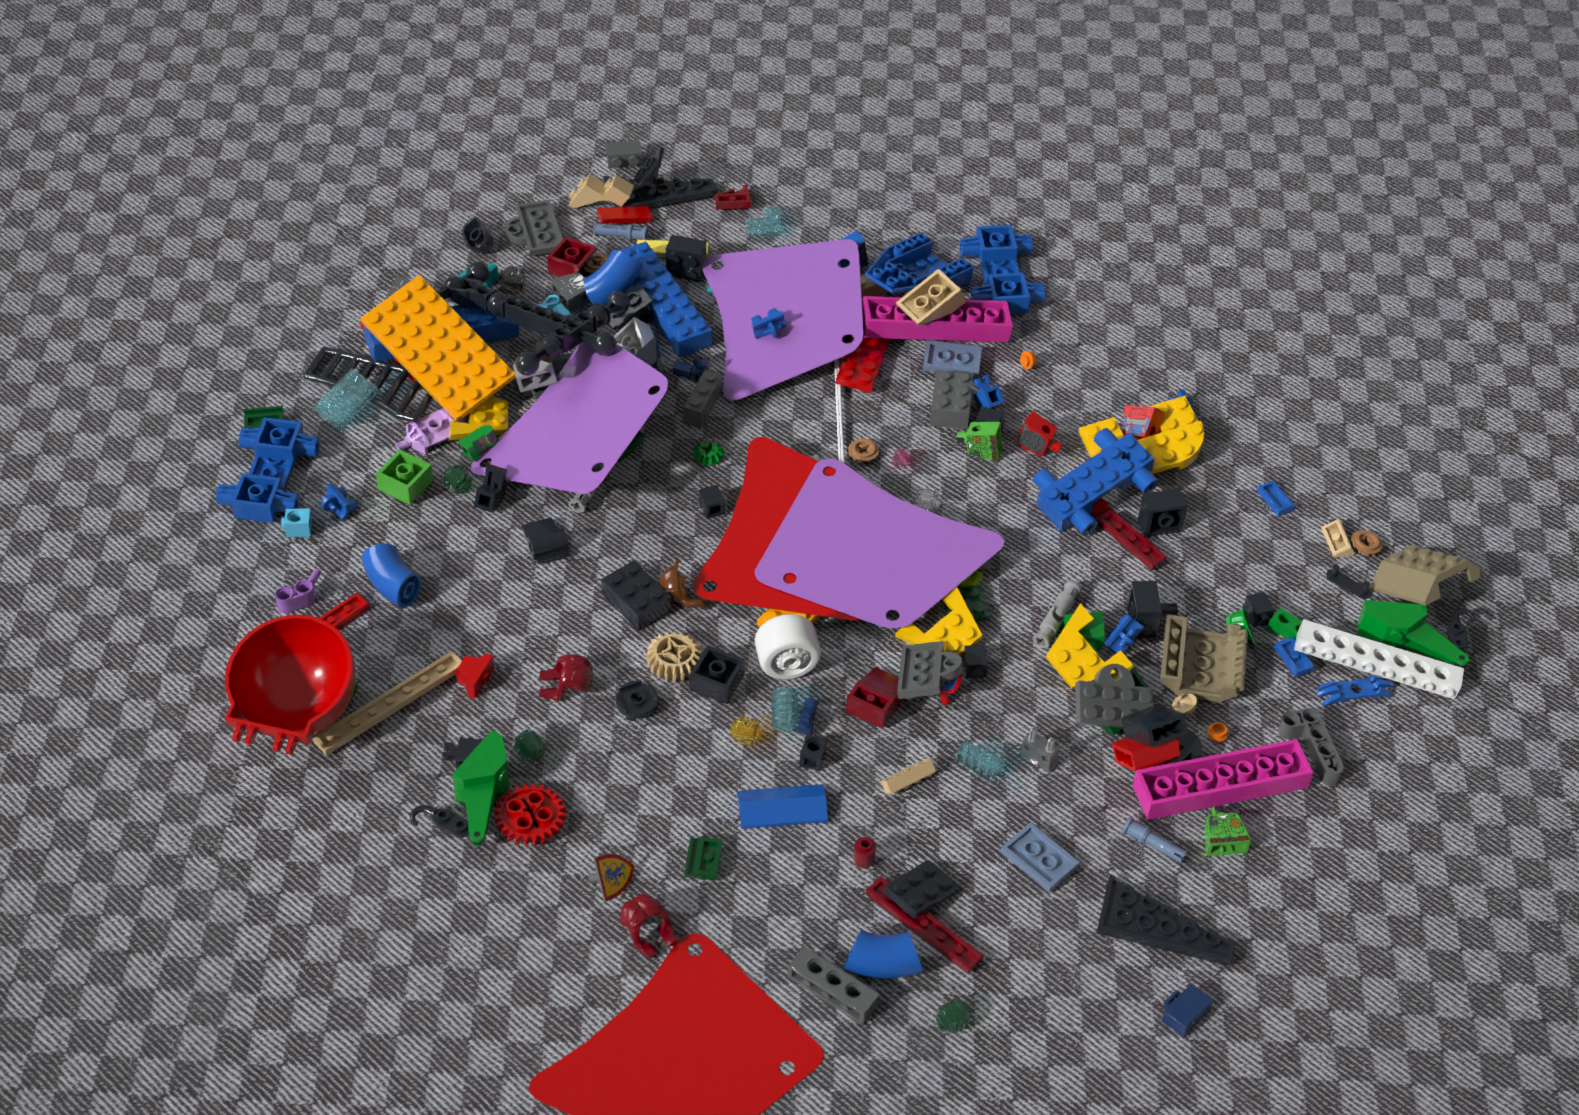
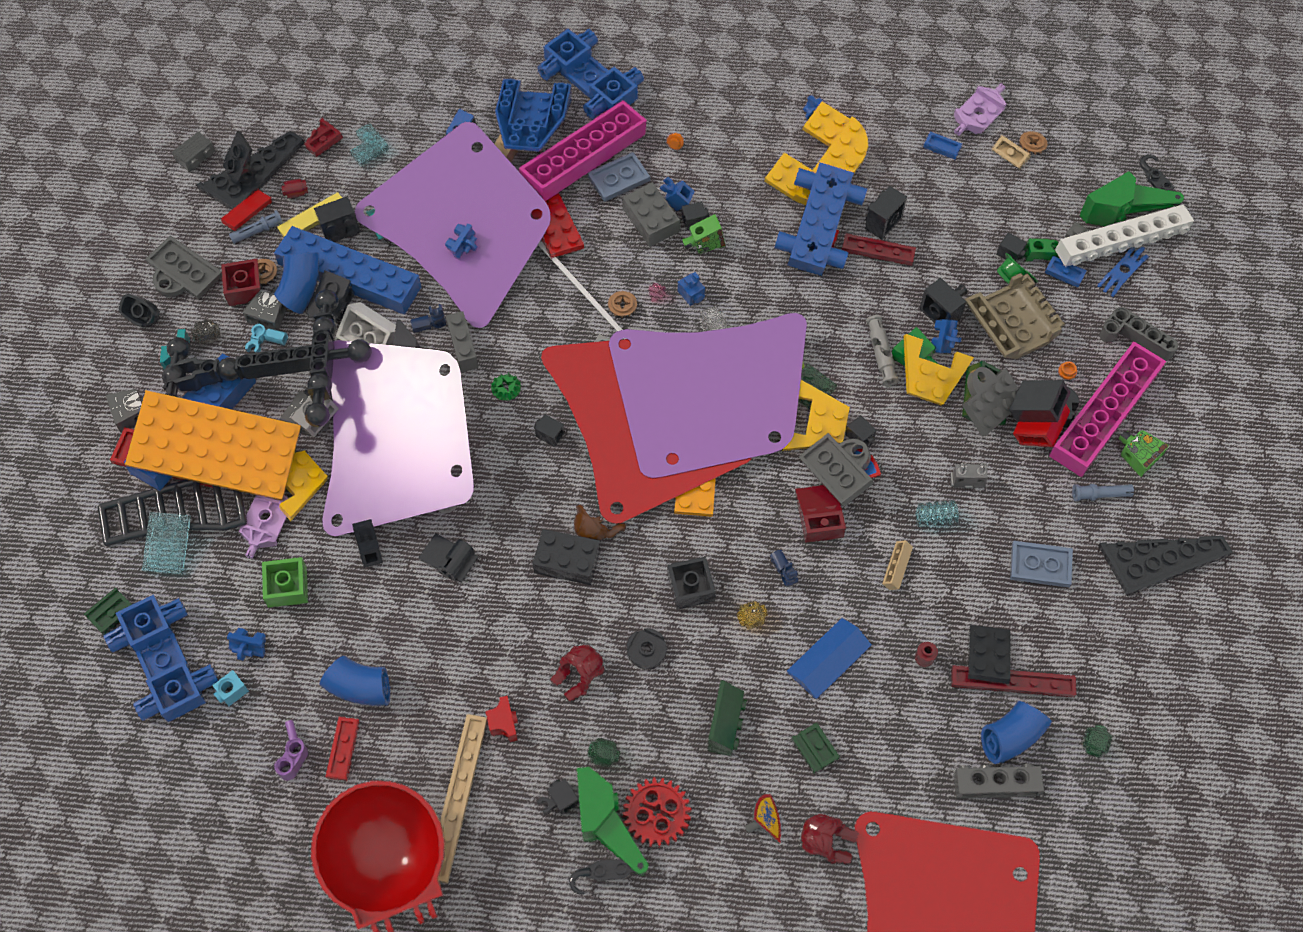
camera: 35 degrees left, 15 degrees up
clear green head [443,465,472,494] -> none
green leg [458,425,498,462] -> none
tan arch [569,174,634,208] -> none
tan gear [646,630,702,682] -> none
white wheel [755,614,821,680] -> none
clear light blue piece [772,687,798,733] -> none
black brick [799,734,827,771] -> none
tan slope [896,269,966,326] -> none
red torso [1015,411,1063,456] -> none
red torso [1123,405,1165,440] -> none
dark blue piece [1162,984,1213,1037] -> none
tan hat [1172,693,1197,716] -> none
black piece [1326,564,1371,599] -> none
dark tan slope [1370,545,1483,606] -> none
none -> dark red brick [281,178,309,199]
none -> blue brick [678,272,705,306]
none -> dark green slope [707,680,747,756]
none -> lavender plate [954,84,1006,136]

